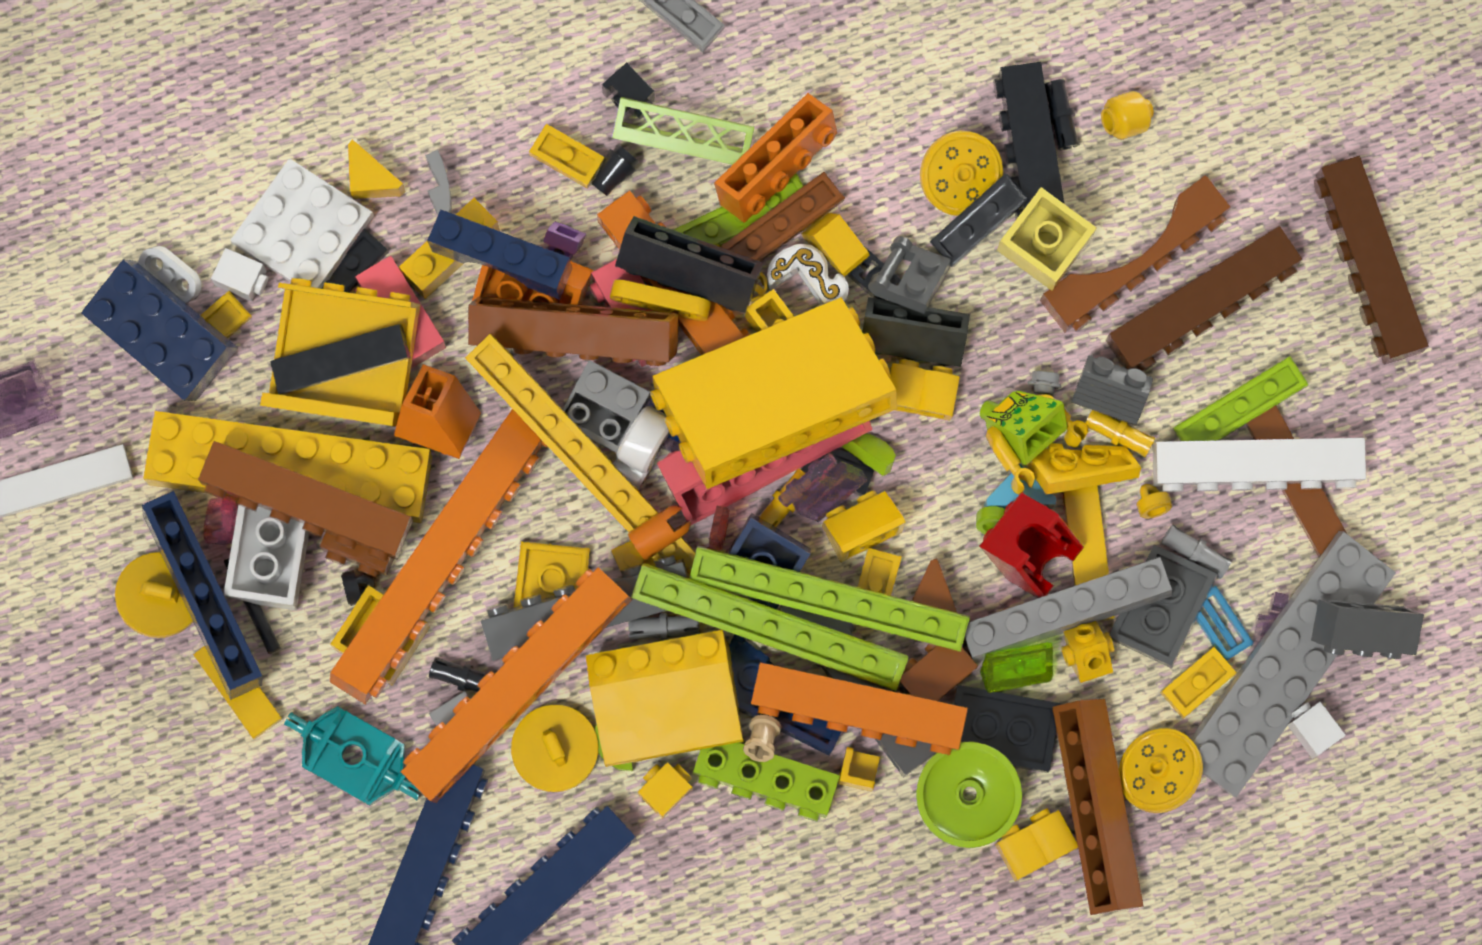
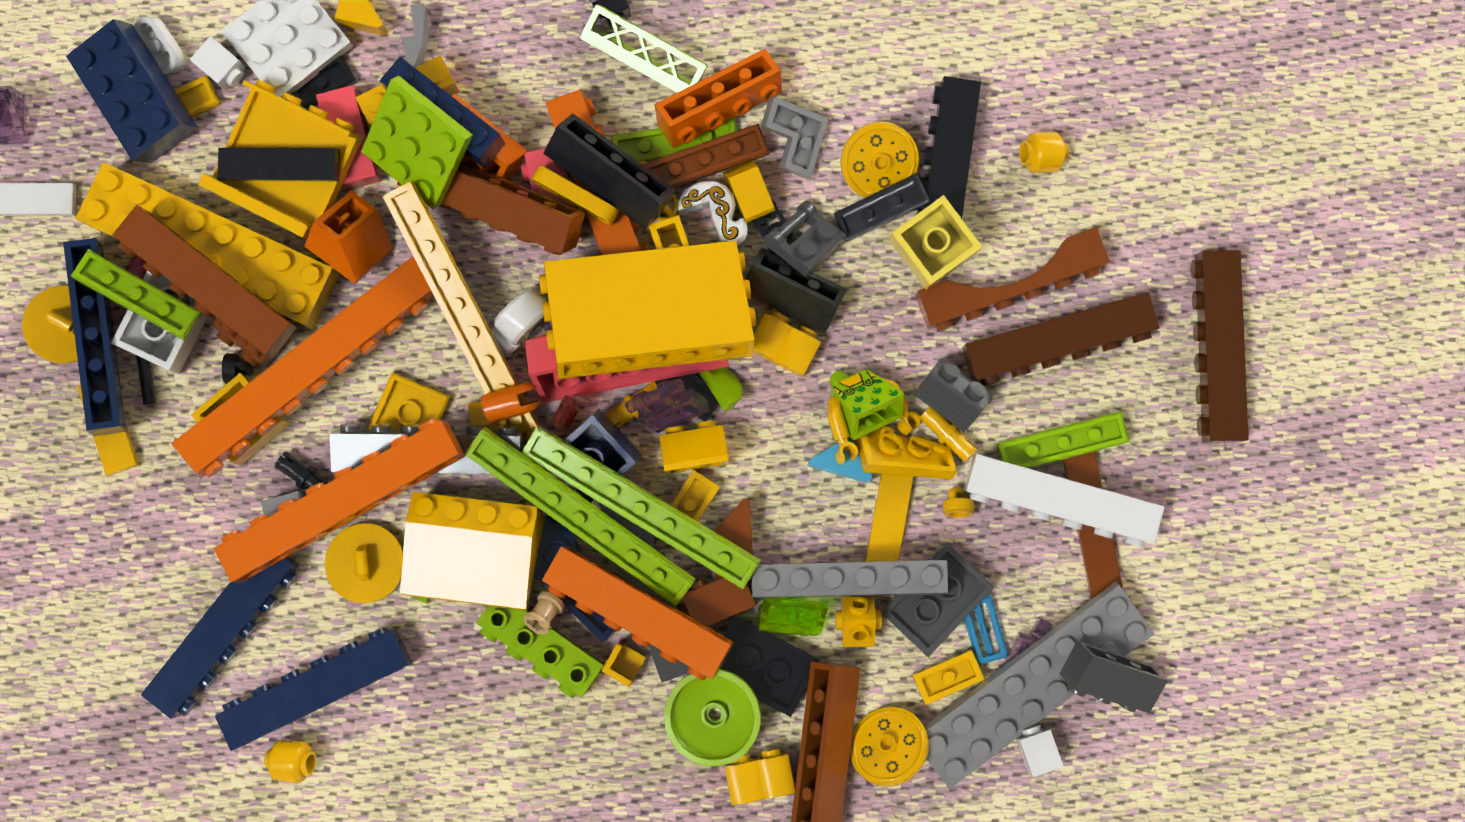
camera: 20 degrees right, 5 degrees up
teal plate [284,706,422,806] -> none
yellow plate [529,124,605,189] -> none
medium lavender tile [543,221,586,260] -> none
light grey slope [563,360,651,453] -> none
black cone [591,144,639,196] -> none
light grey pin [628,613,700,641] -> none
yellow brick [637,762,692,819] -> none
lime tile [976,506,1005,534] -> none
red piece [979,493,1084,598] -> none
light grey plate [1028,371,1061,395] -> none
black pin [1045,79,1080,151] -> none
light grey pin [1161,524,1232,579] -> none
none -> lime tile [71,249,202,342]
none -> lime plate [361,75,473,210]
none -> light grey plate [760,96,829,179]

